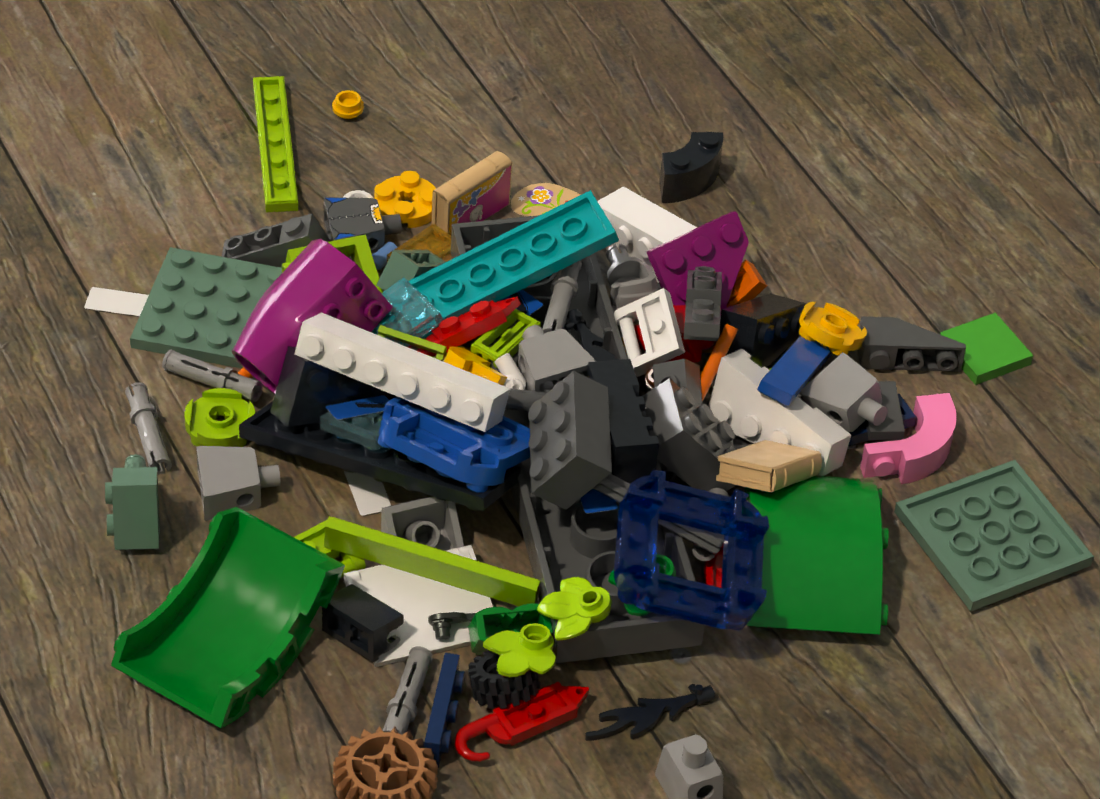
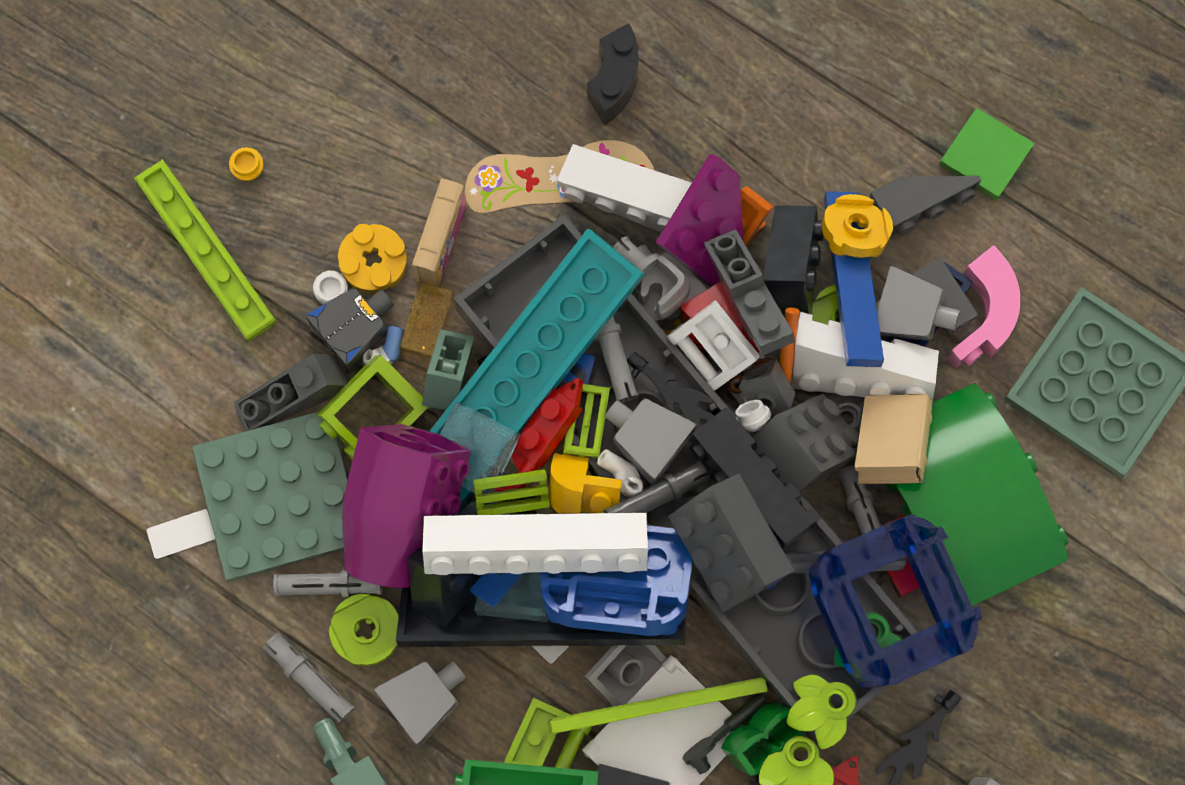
camera: 25 degrees left, 30 degrees up
none -> white plate [735,400,771,432]

